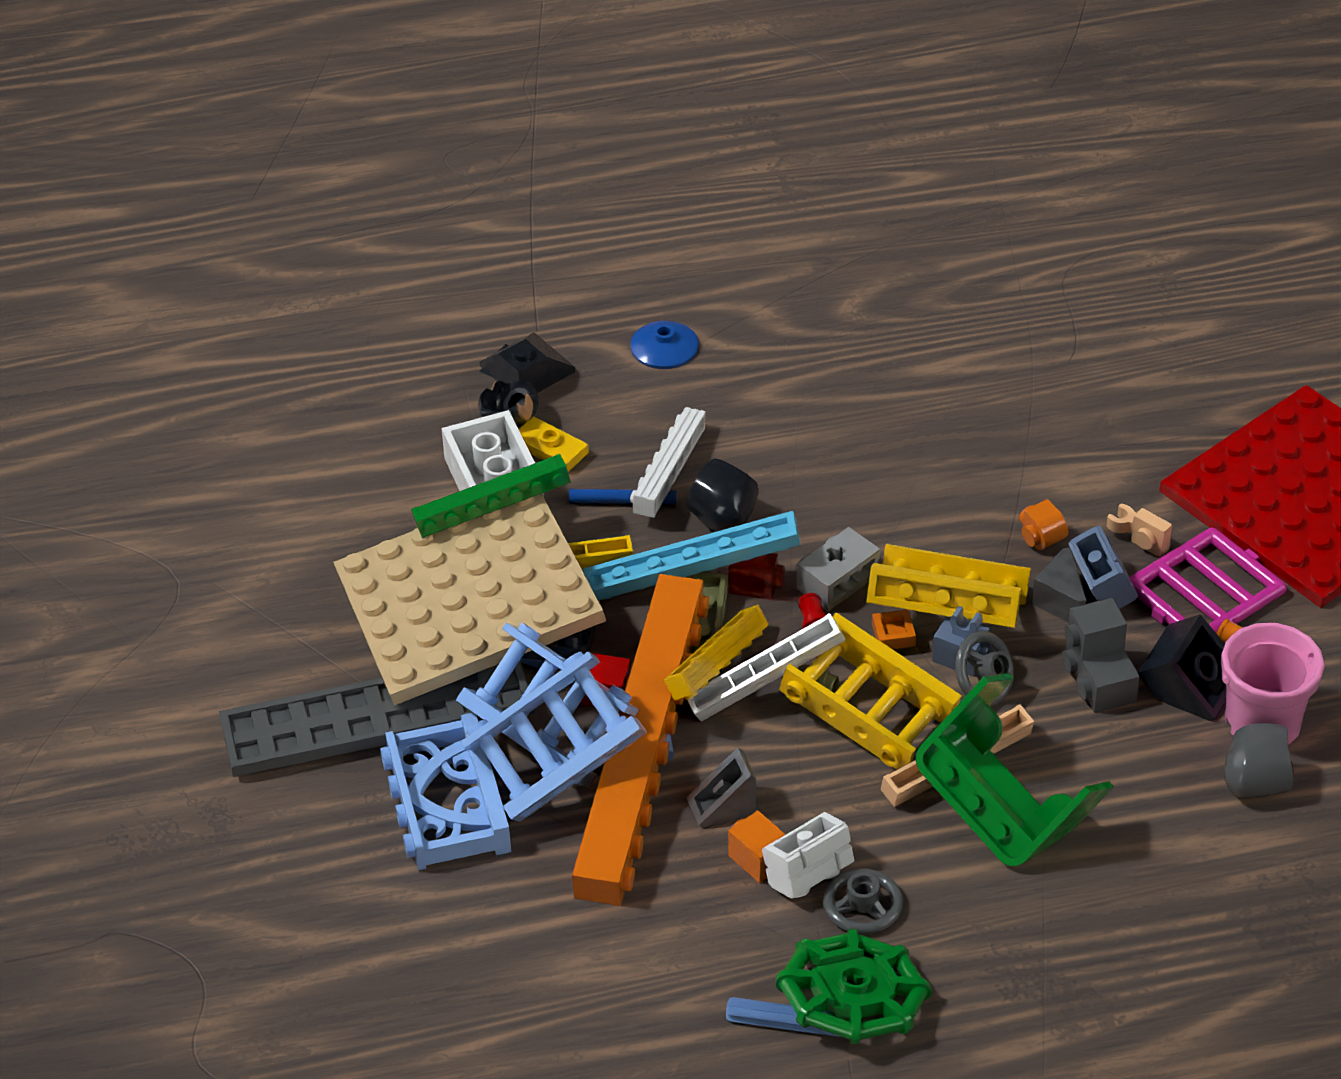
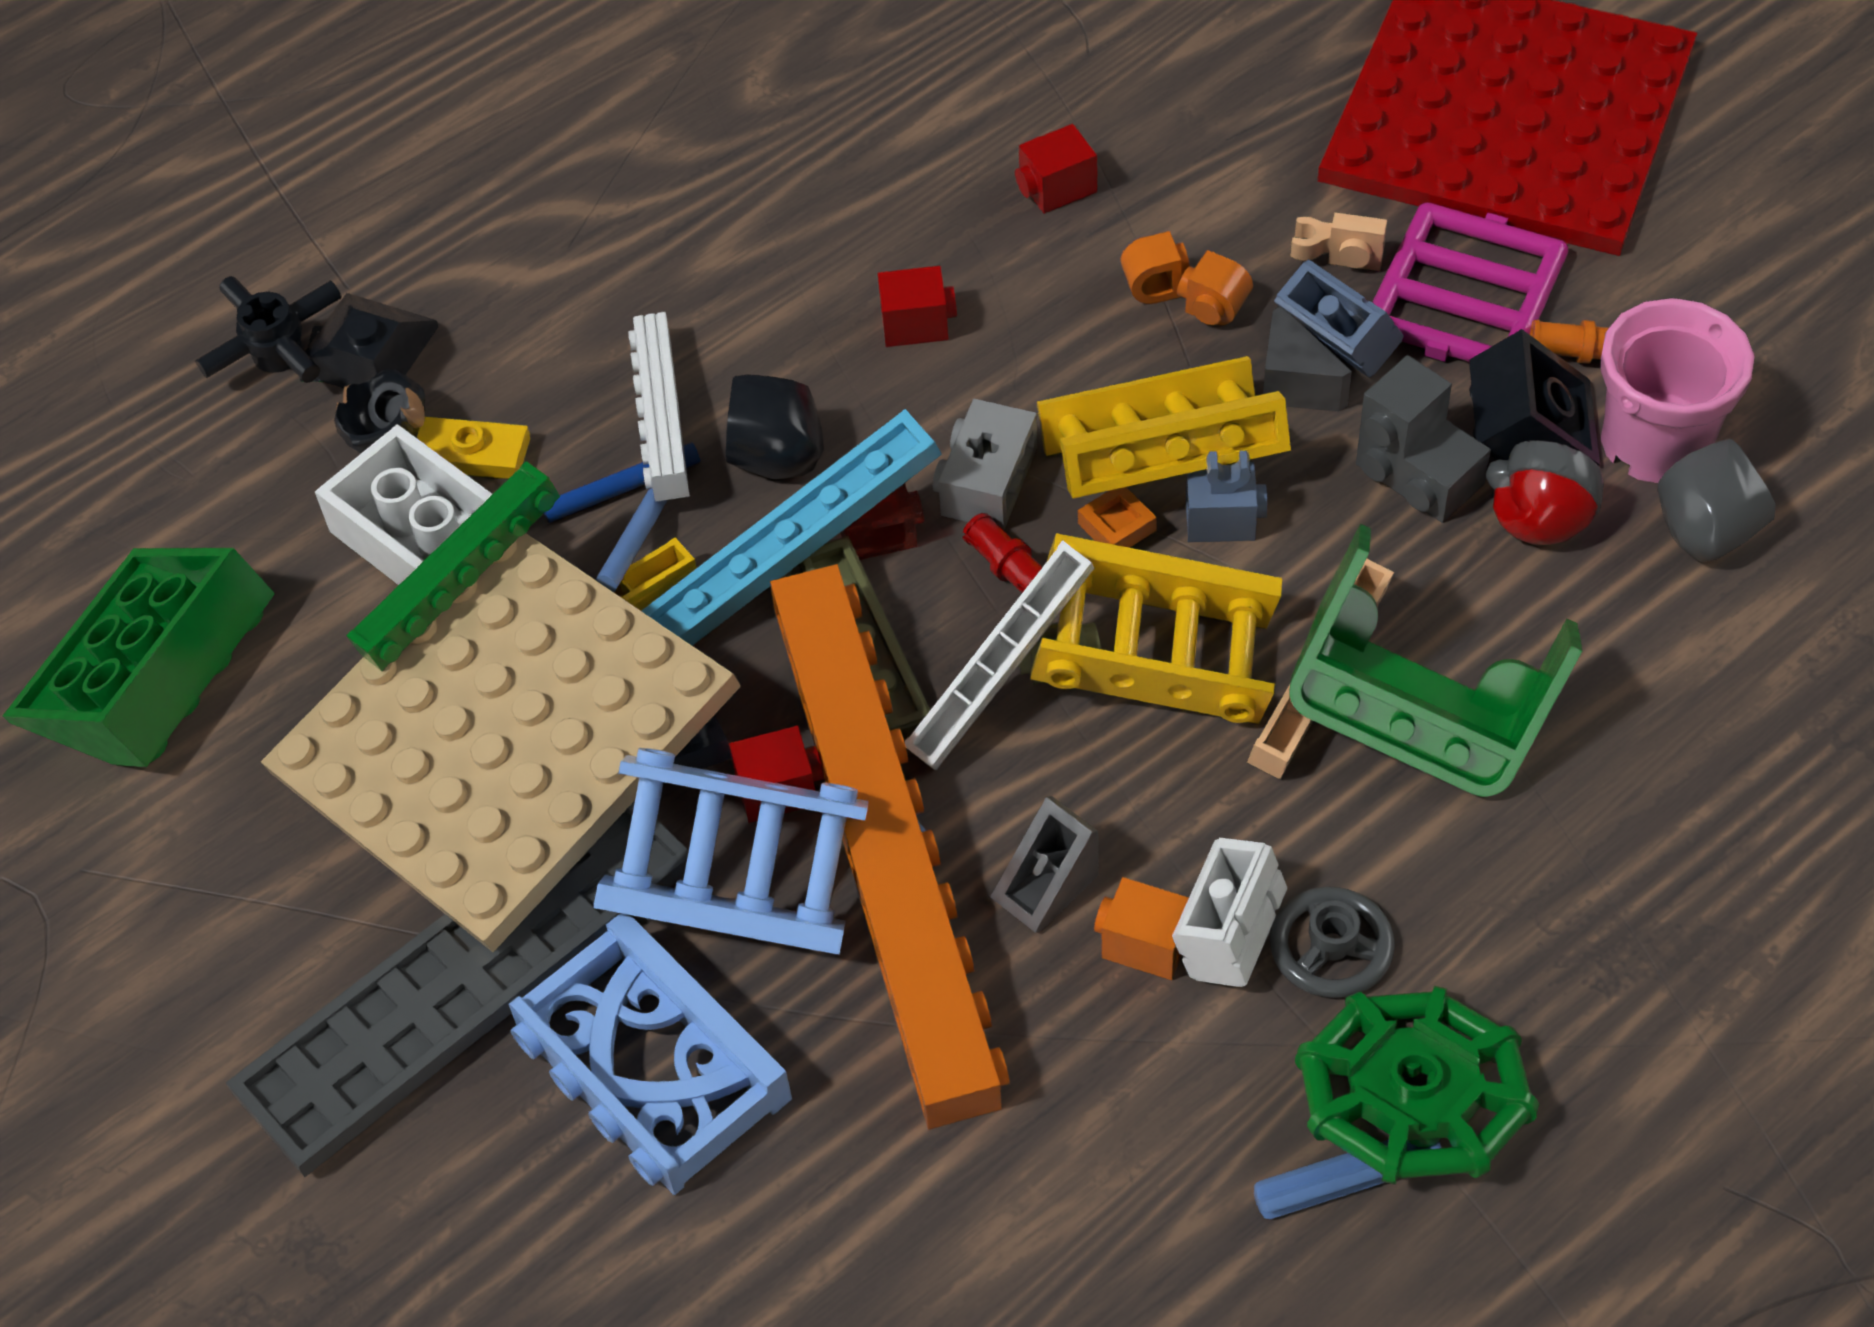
camera: 25 degrees left, 10 degrees up
light blue fence [460,652,647,822] -> none
blue dish [631,321,698,369] -> none
yellow piece [664,604,769,700] -> none
dark grey piece [955,631,1014,706] -> none
none -> green slope [2,548,275,767]
none -> black bar [195,276,342,383]
none -> medium blue bar [595,488,667,592]
none -> red brick [877,265,957,347]
none -> red brick [1015,123,1098,214]
none -> orange plate [1120,231,1190,304]
none -> red piece [1486,441,1604,545]

